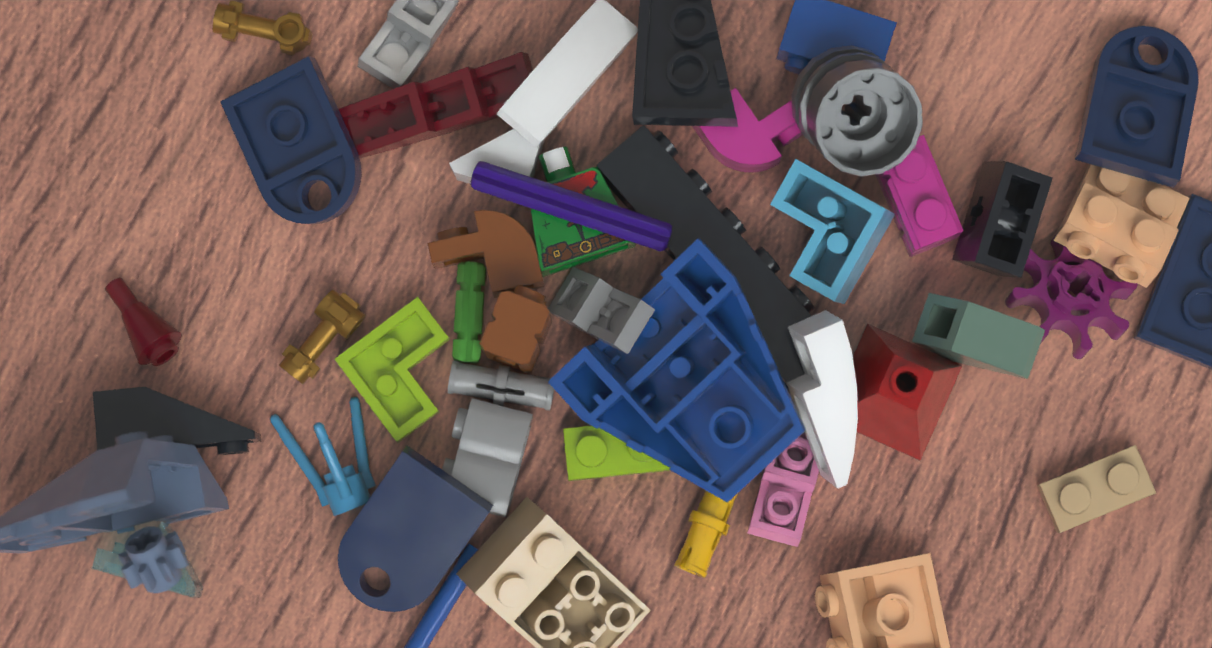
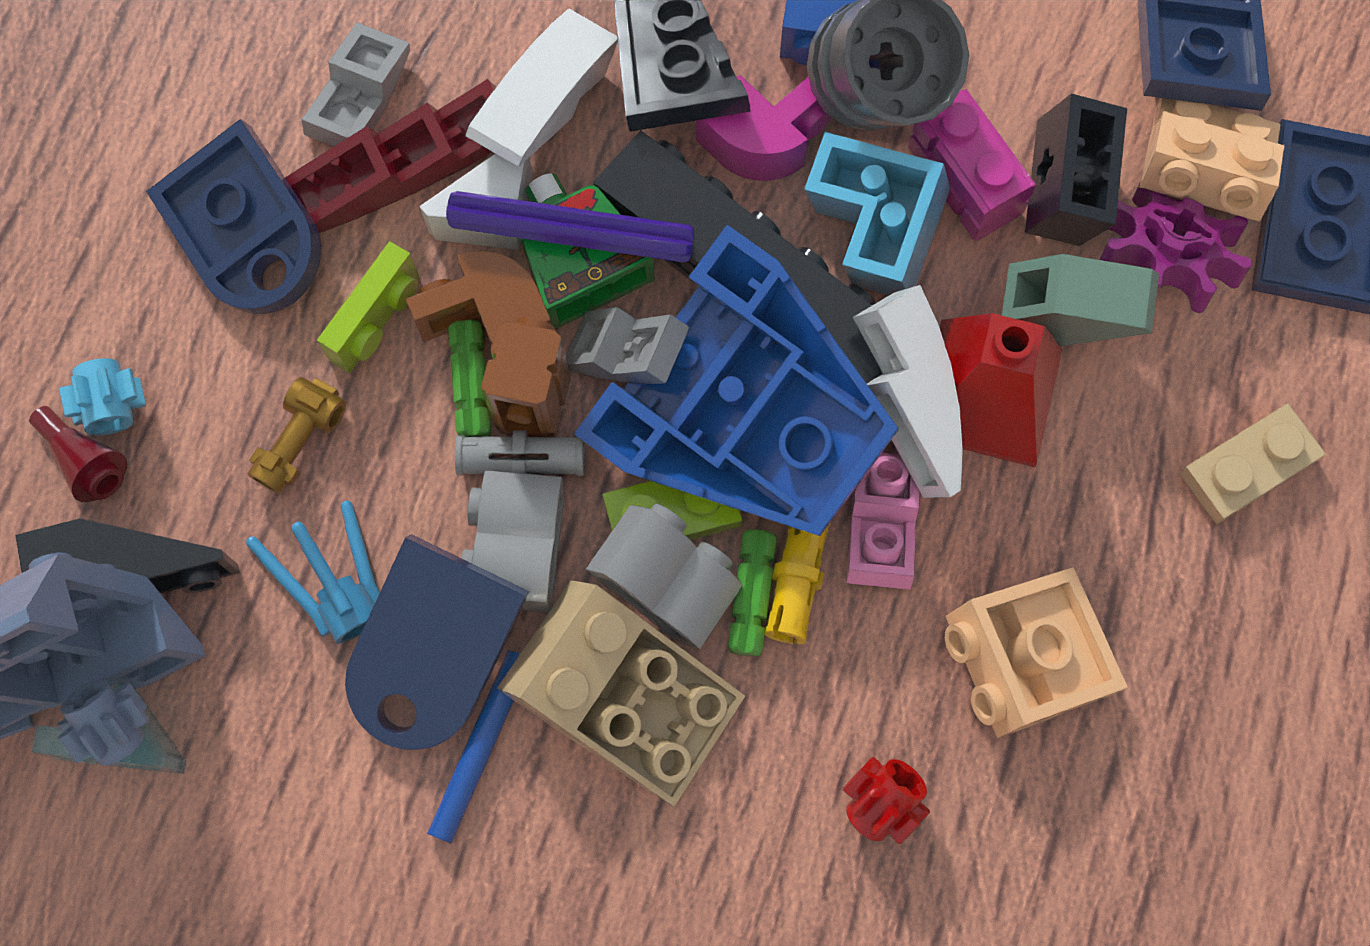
camera: 10 degrees left, 10 degrees down
pearl gold bar [212,0,313,55] -> none
lime plate [334,297,450,443] -> none
none -> medium azure gear [59,358,146,435]
none -> lime plate [317,241,419,374]
none -> light grey brick [586,504,743,649]
none -> bright green axle [728,529,777,656]

